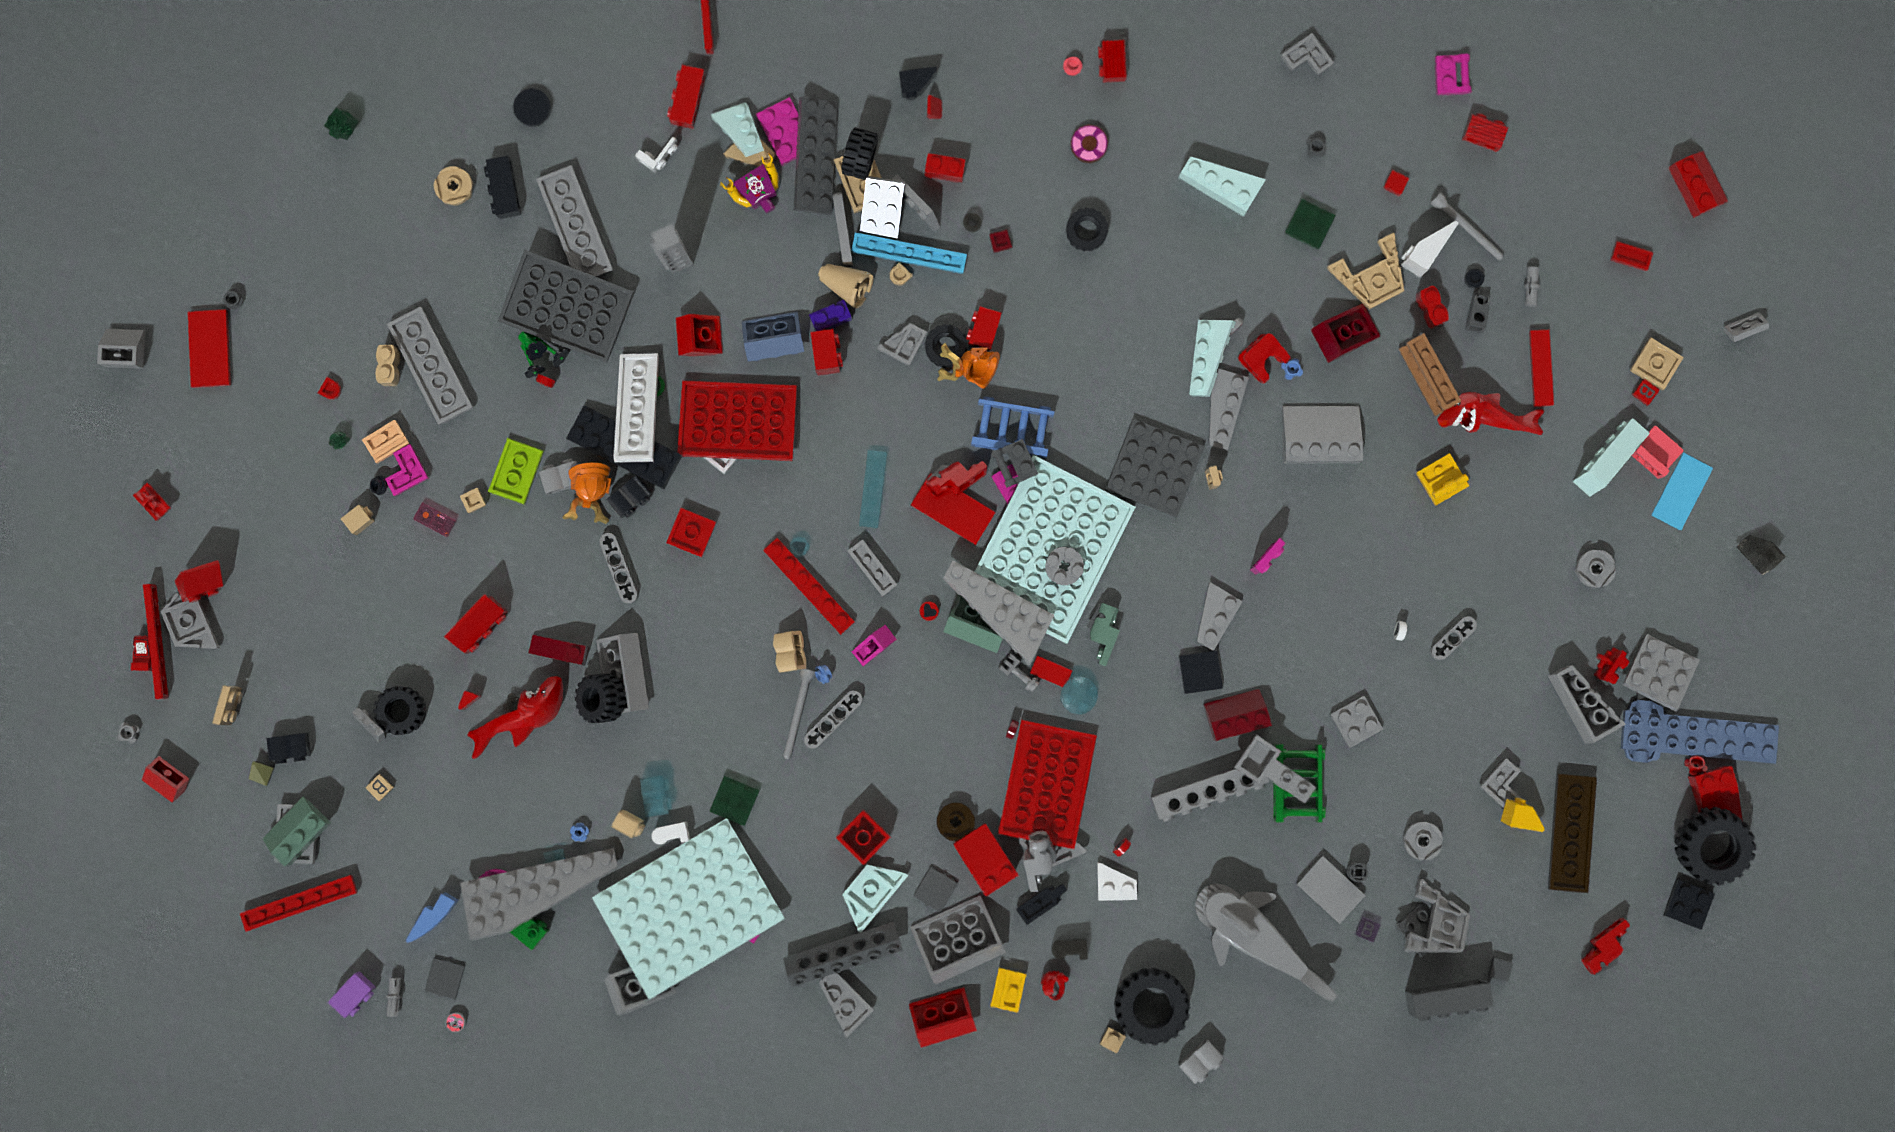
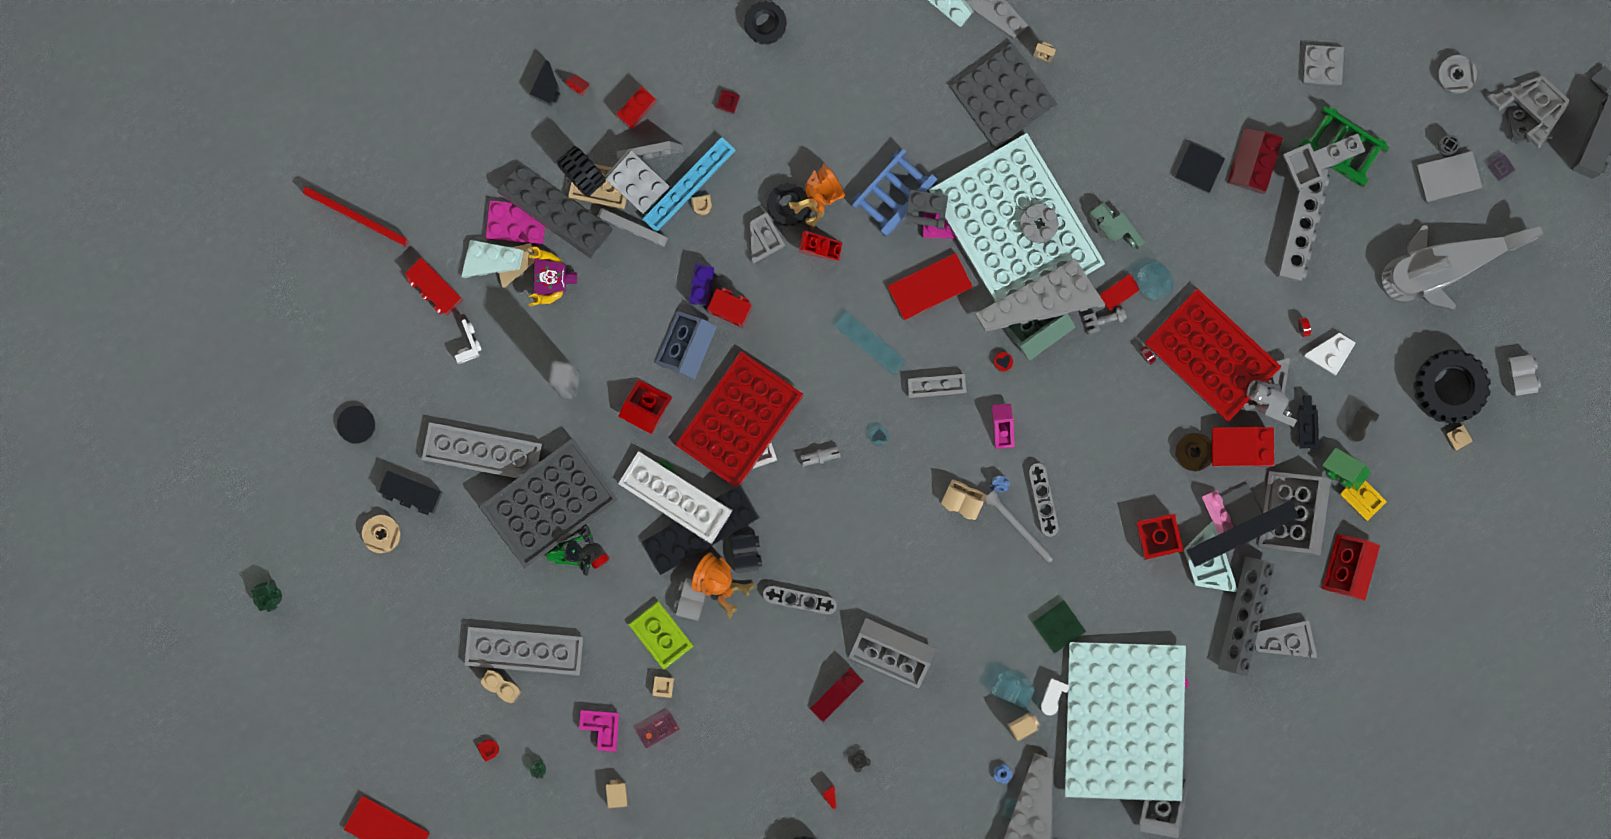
camera: 55 degrees left, 0 degrees up
dark grey plate [223,290,243,309] -> none
light nougat plate [362,420,410,464] -> none
black plate [370,476,388,495] -> none
red slope [444,594,508,654] -> none
red piece [467,676,563,759] -> none
black tyre [575,674,626,724] -> none
red plate [666,508,717,558] -> none
red plate [763,538,855,635] -> none
tan cone [818,264,874,308] -> none
red plate [926,461,987,498] -> none
clear smoke plate [963,213,982,232] -> none
red brick [966,306,1002,352] -> none
red piece [1040,970,1069,1000] -> none
light grey wing [1196,582,1243,651] -> none
dark pink plate [1250,538,1285,575] -> none
none -> red slope [798,231,842,261]
none -> light grey pin [800,446,841,467]
none -> black tile [1186,500,1299,568]
none -> bright pink plate [1202,490,1234,534]
none -> green brick [1322,448,1371,491]

